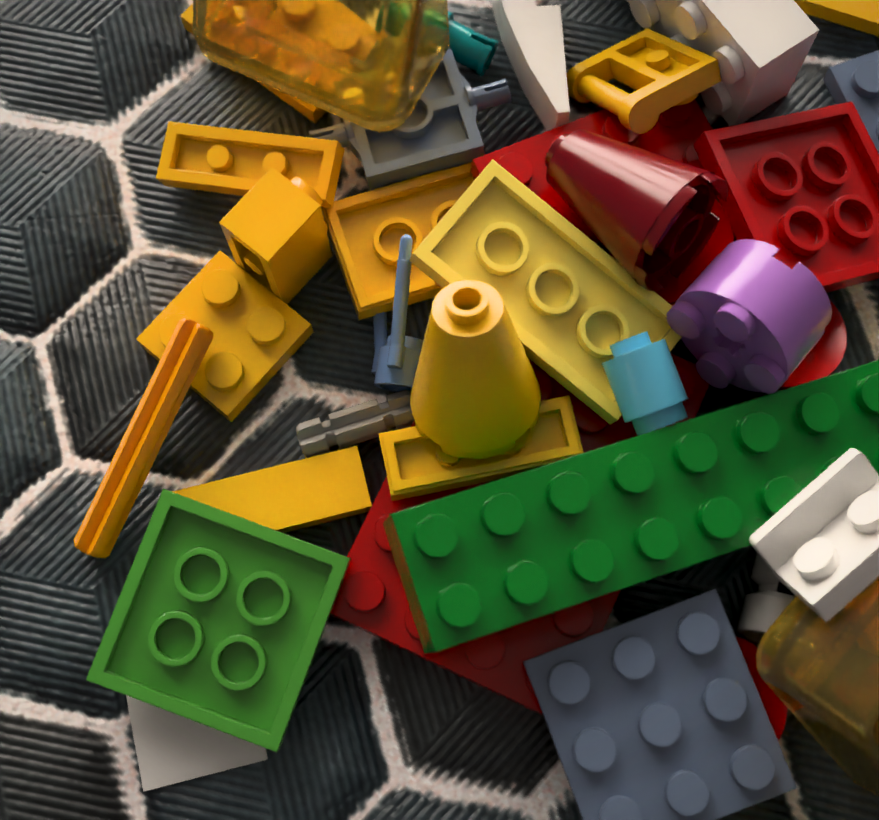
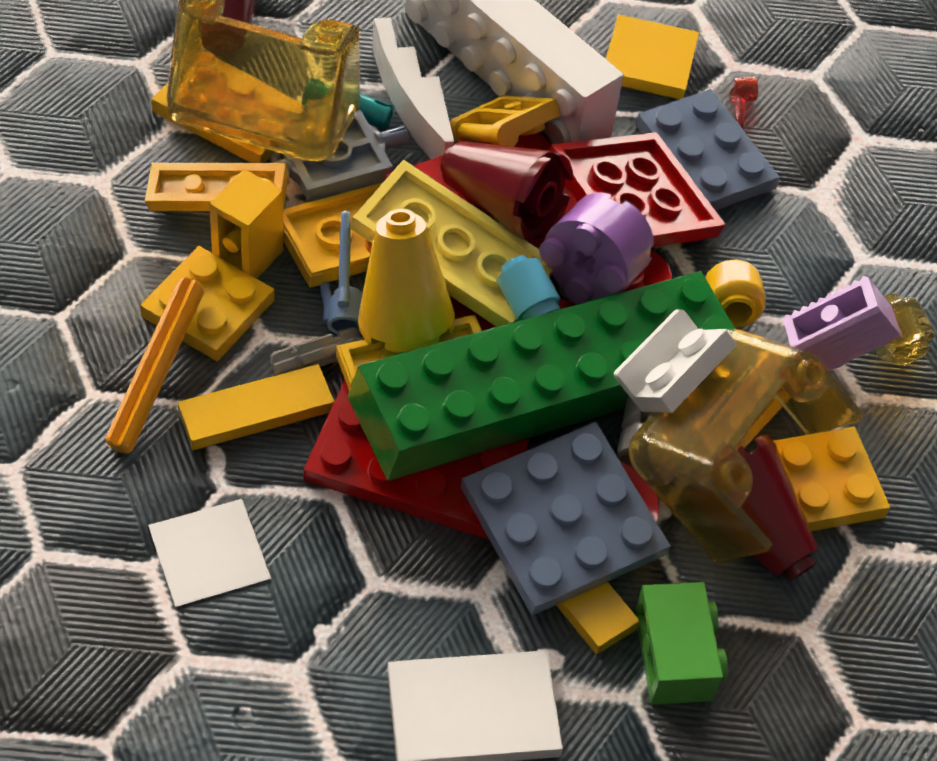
camera: 15 degrees left, 20 degrees down
bright green plate [86,489,351,752] -> none

